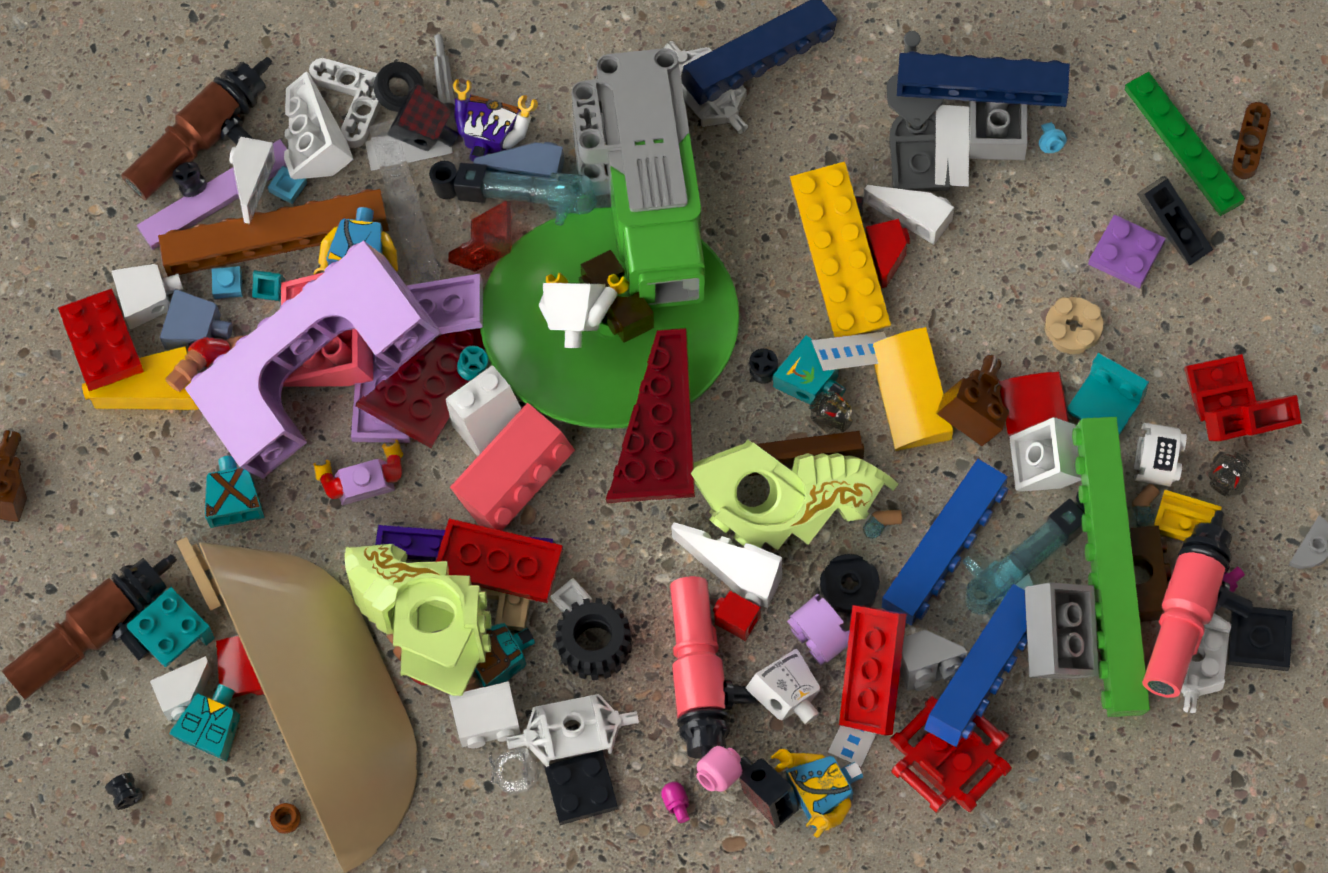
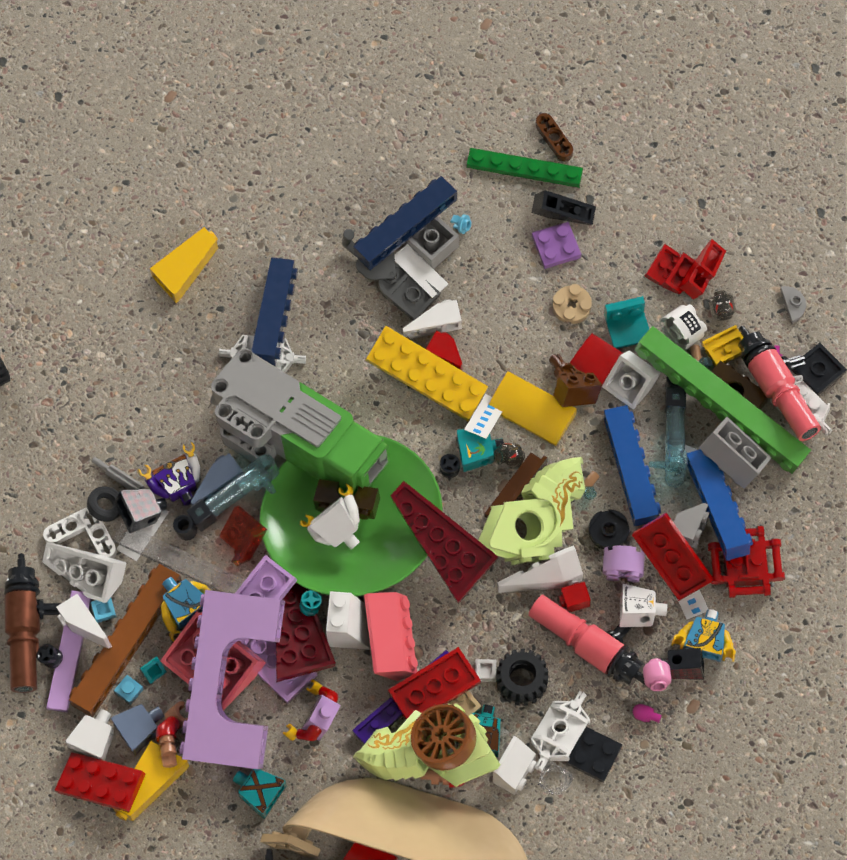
camera: 50 degrees left, 0 degrees up
none -> dark orange piece [411,704,477,771]

